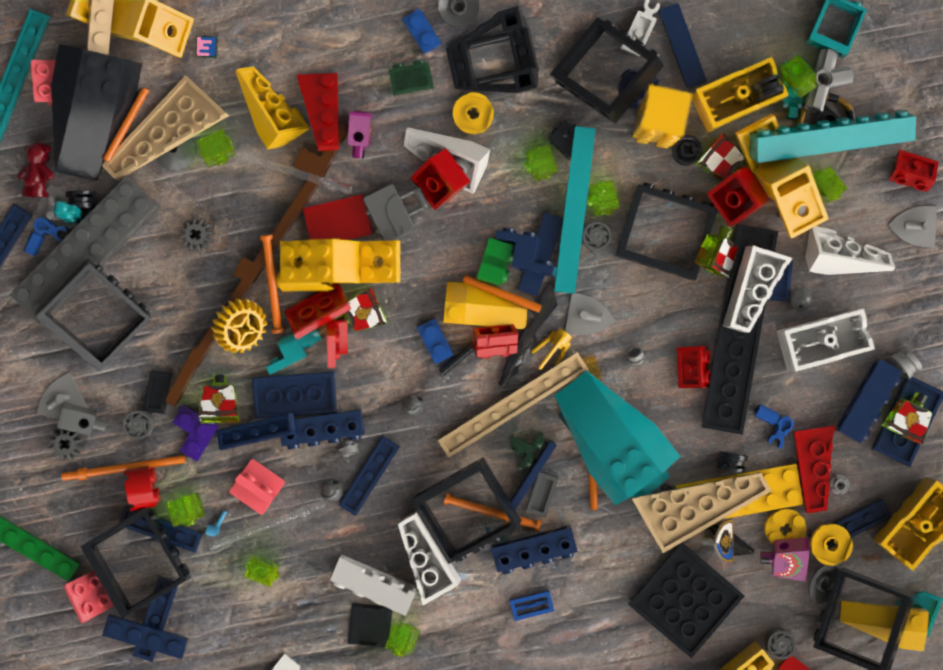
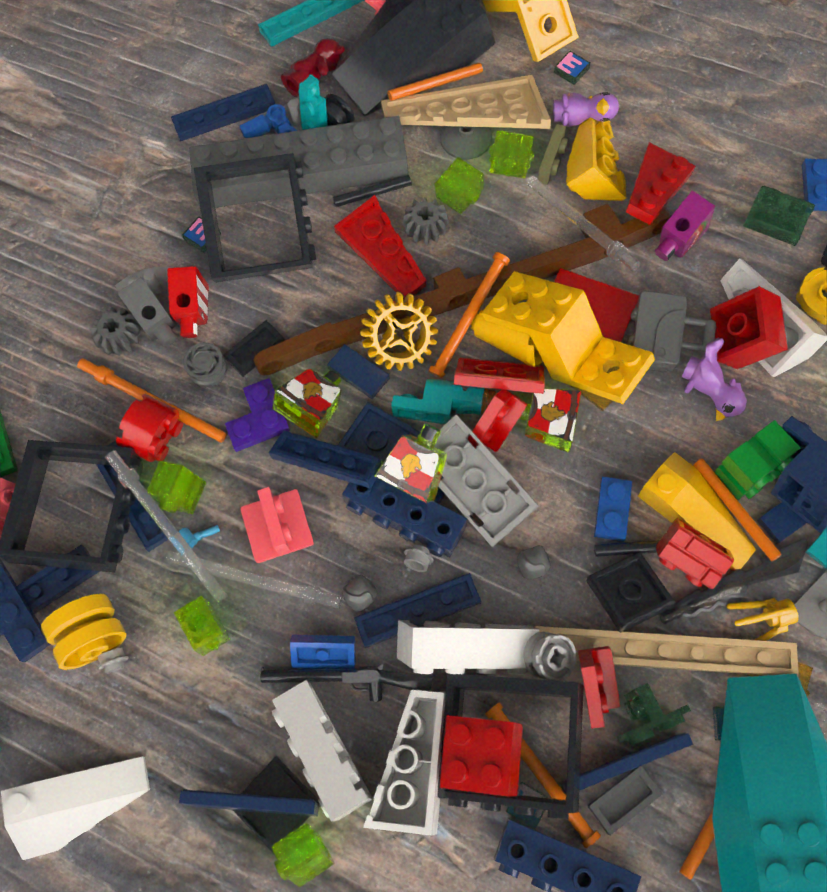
camera: 40 degrees right, 20 degrees down
none -> yellow wheel [41,594,126,670]
none -> light grey plate [97,648,129,674]
none -> clear bar [105,450,228,604]
none -> red torso [167,266,209,338]
none -> dark blue tile [179,789,319,817]
none -> tile [182,216,221,253]
none -> black piece [260,663,434,702]
none -> blue plate [290,635,356,669]
none -> dark blue tile [327,344,390,400]
none -> black bar [333,175,412,207]
none -> red wing [334,195,427,300]
none -> torso [375,424,447,503]
none -> white wedge [397,620,539,674]
none -> light grey piece [425,415,539,547]
none -> clear neon green head [434,157,484,214]
none -> red brick [440,715,523,797]
none -> light grey wheel [524,632,576,681]
none -> olive plate [538,124,569,185]
none -> medium lavender animal [553,92,619,127]
none -> red bracket [578,646,620,729]
none -> black tile [586,552,676,633]
none -> medium lavender animal [682,338,747,421]

